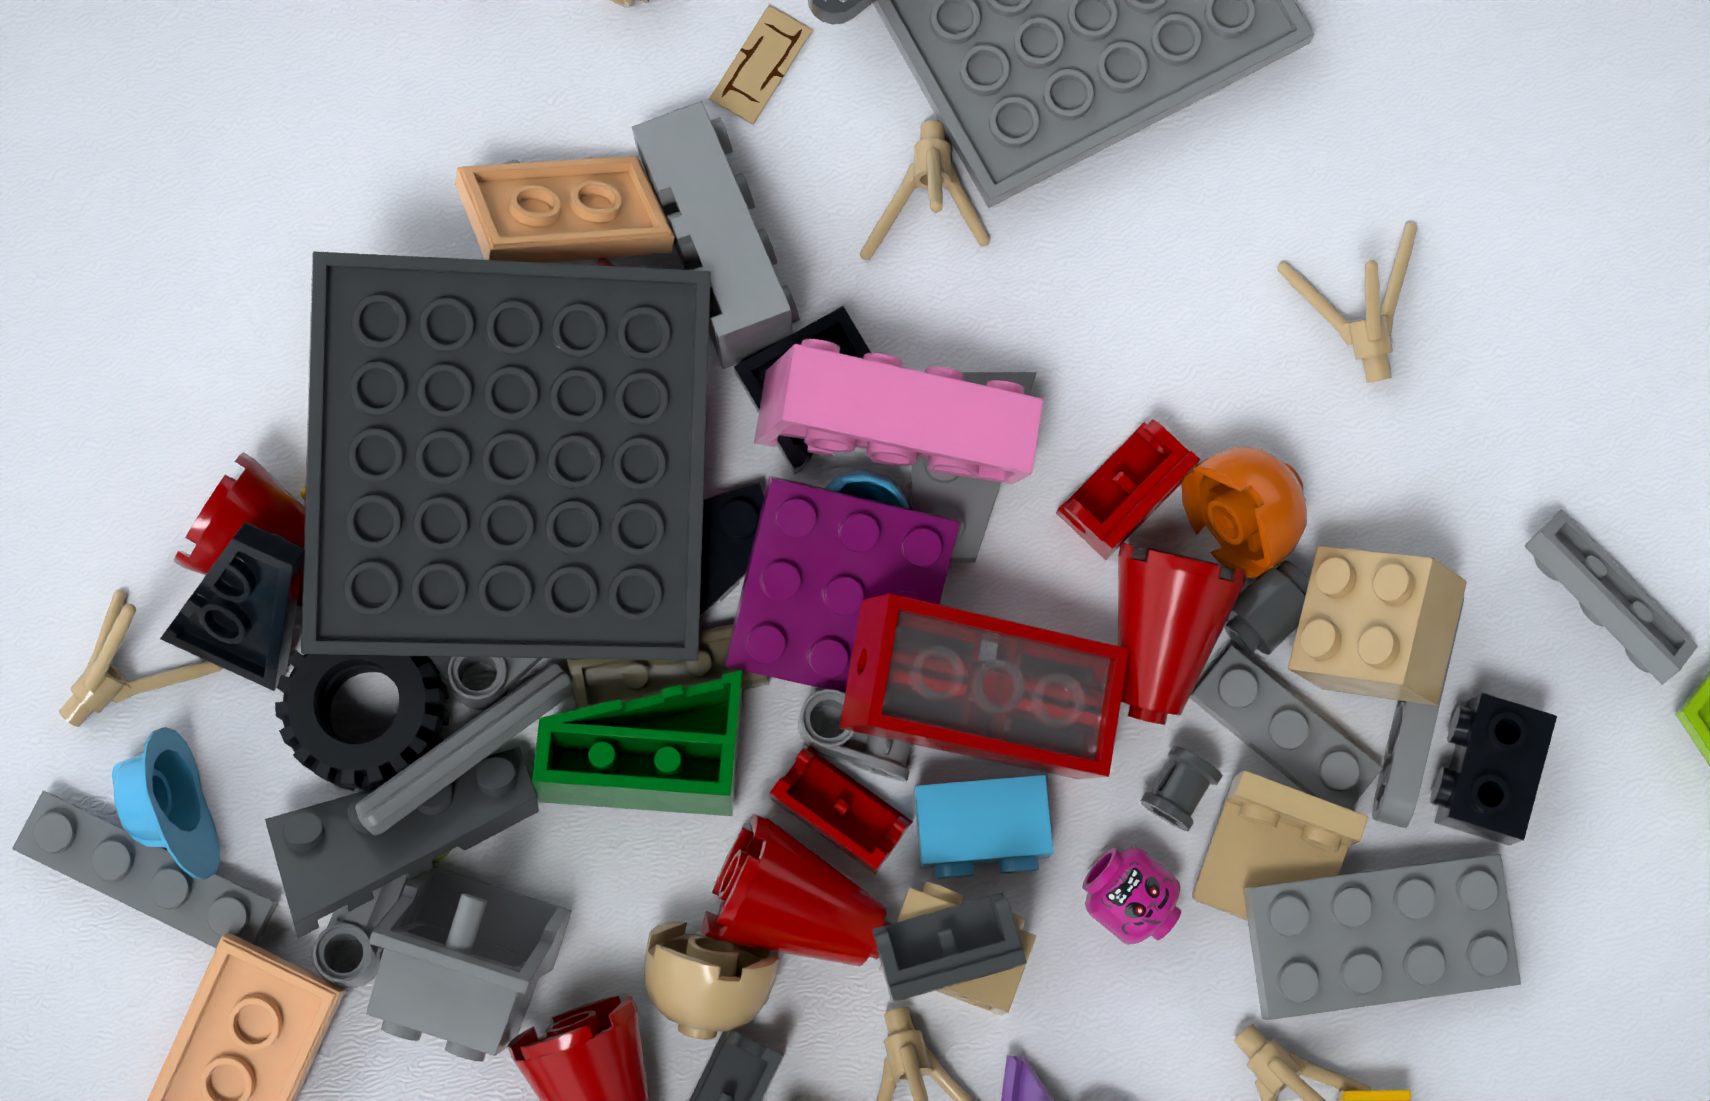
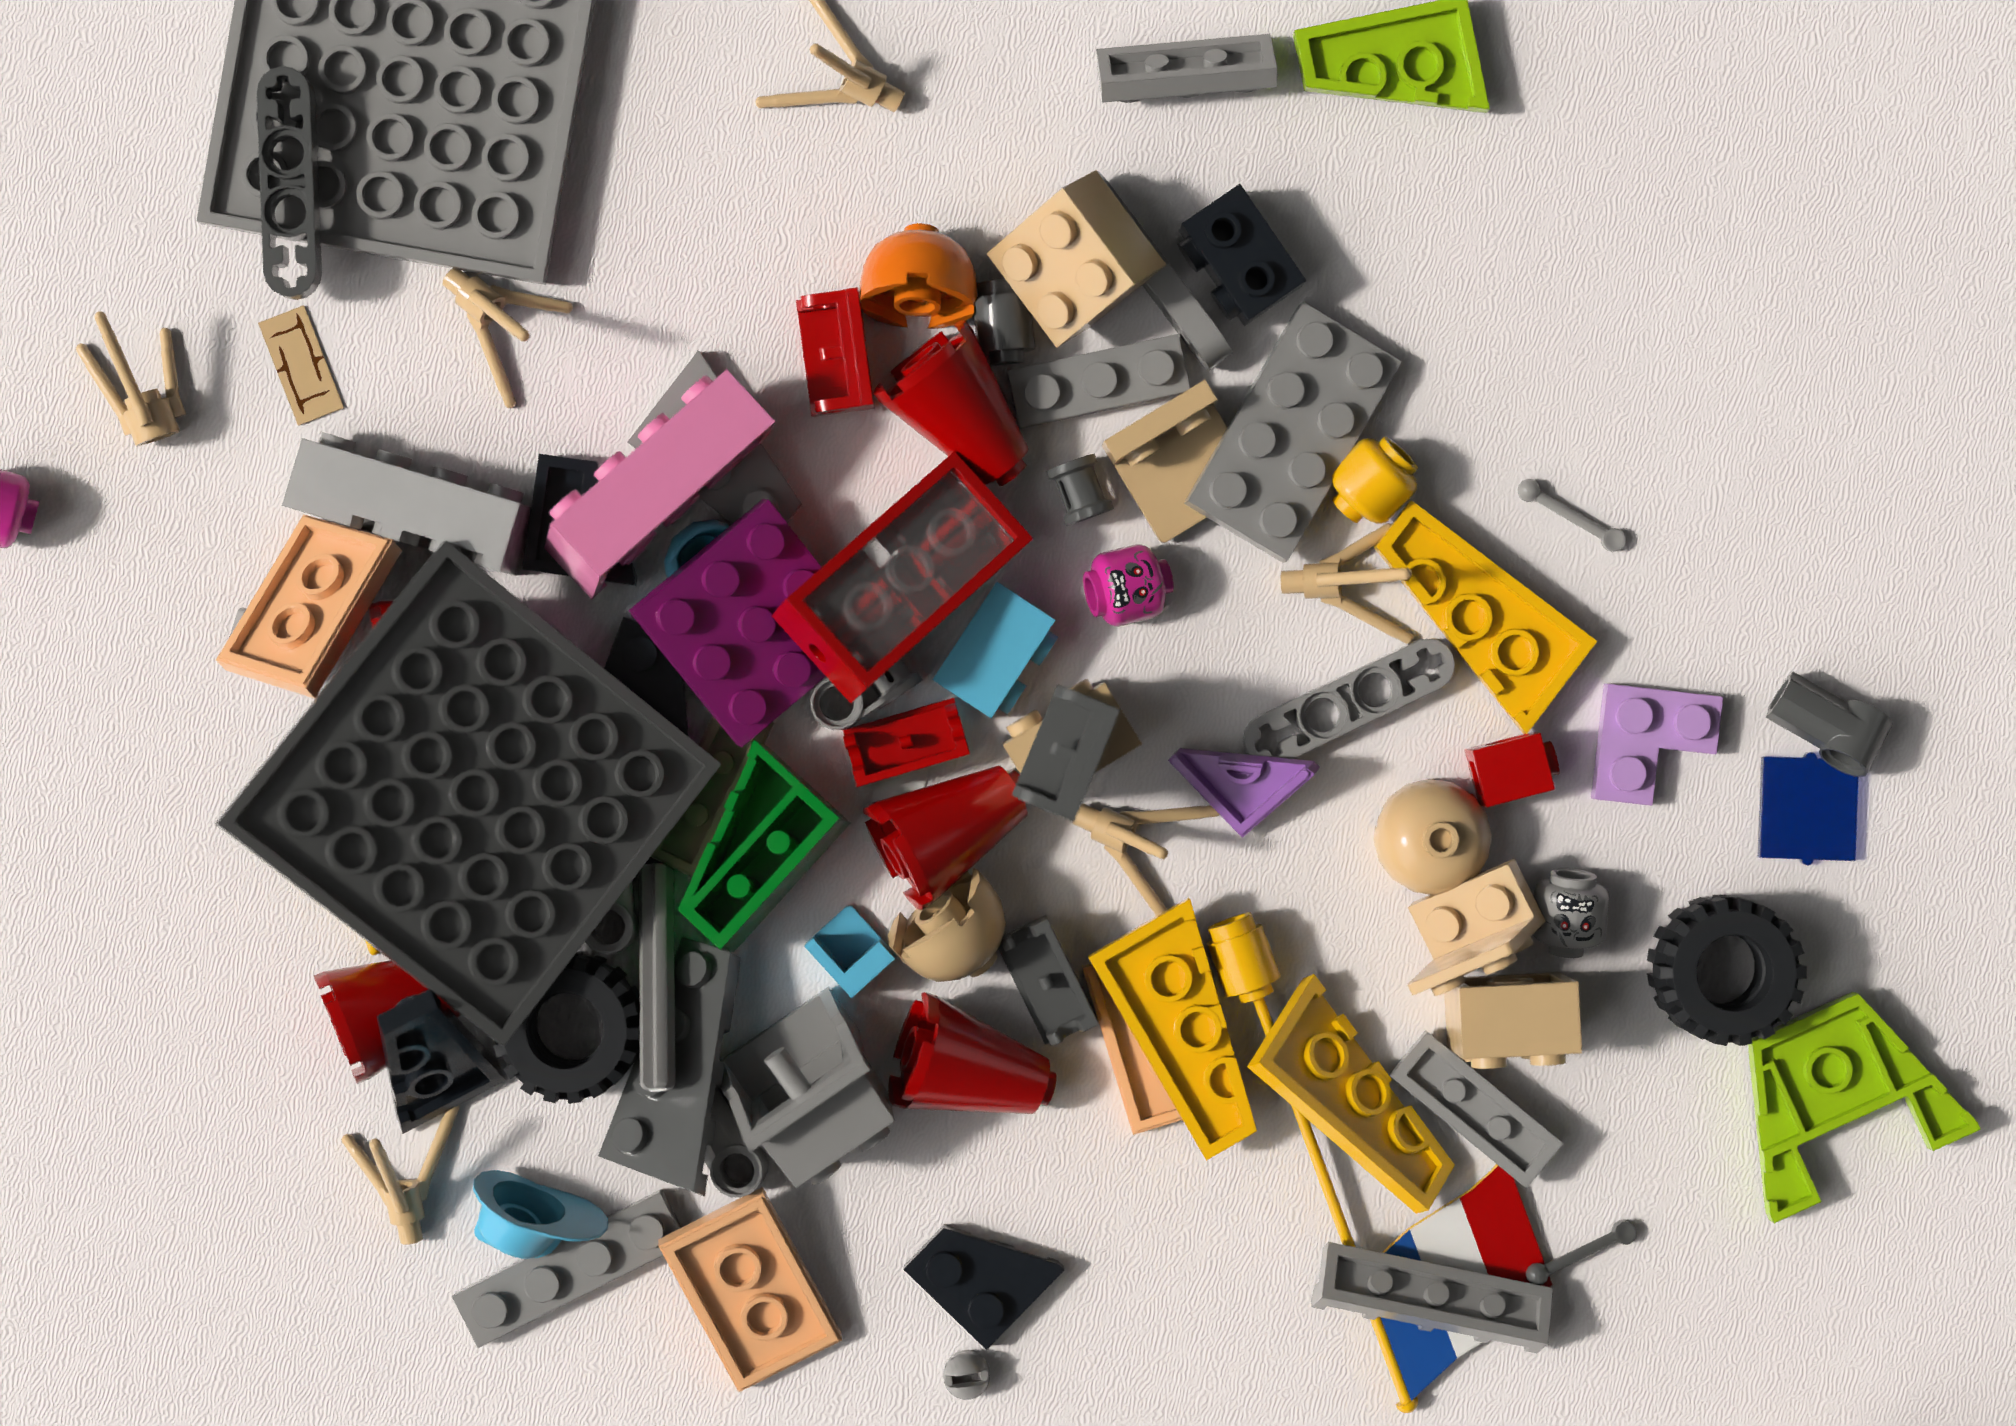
camera: 45 degrees left, 10 degrees up
none -> medium azure panel [804,905,896,998]
none -> yellow head [1332,437,1418,524]

